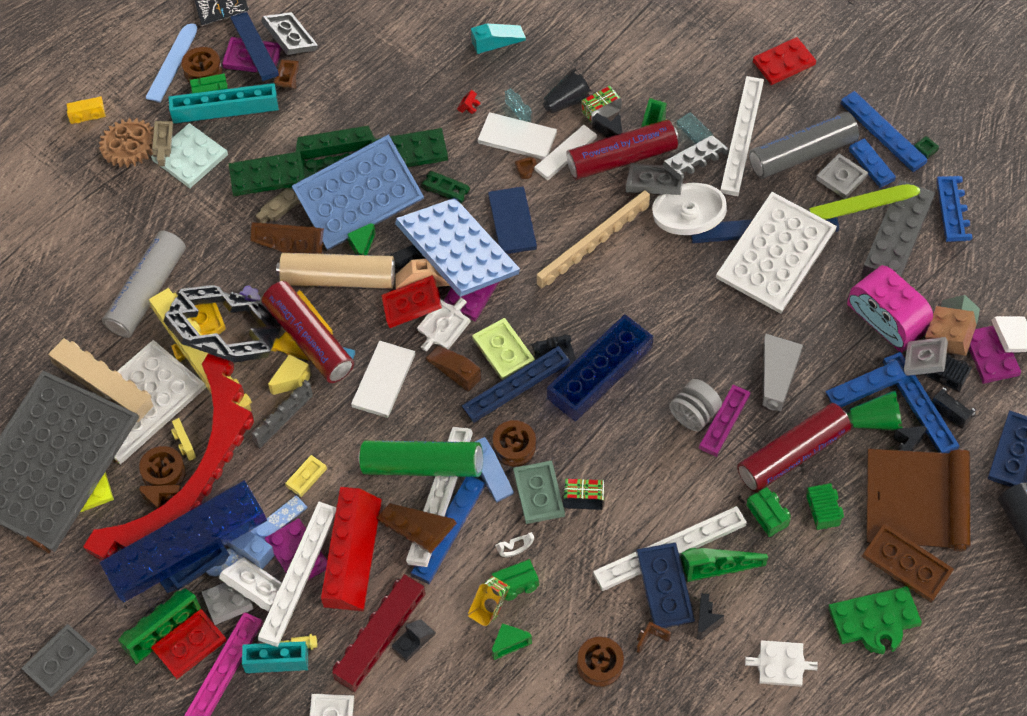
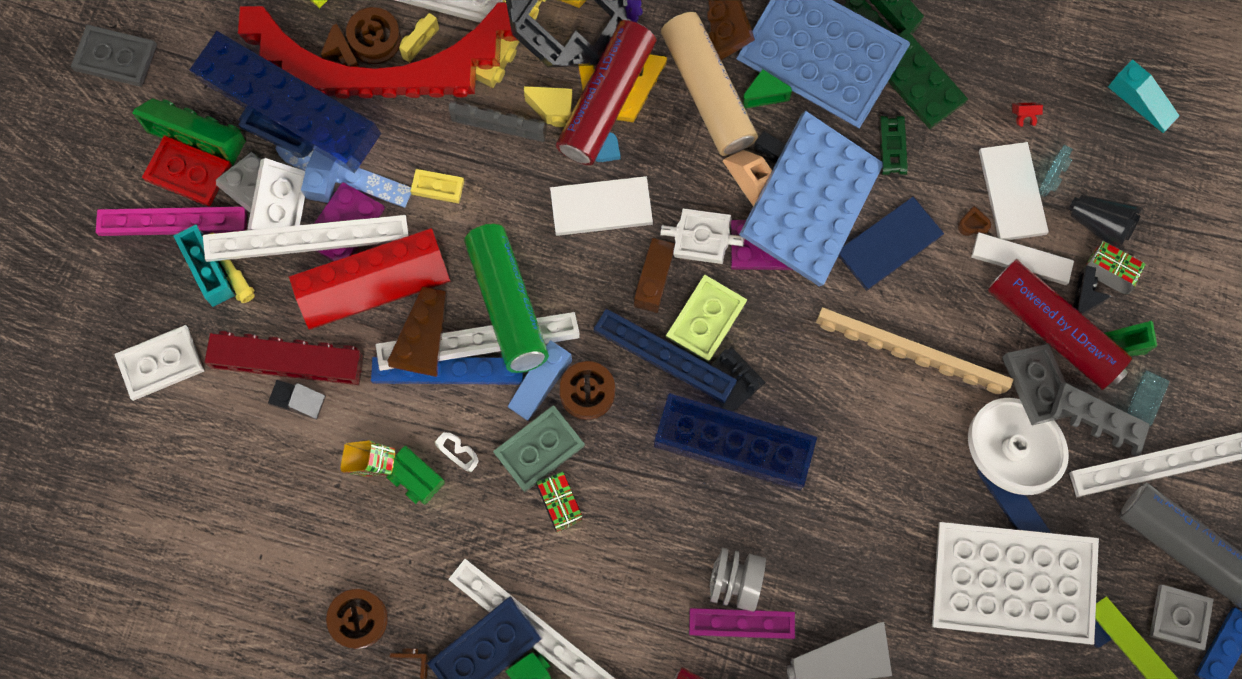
camera: 60 degrees right, 15 degrees up
red plate [381,275,442,328] -> none
green slope [492,623,532,660] -> none

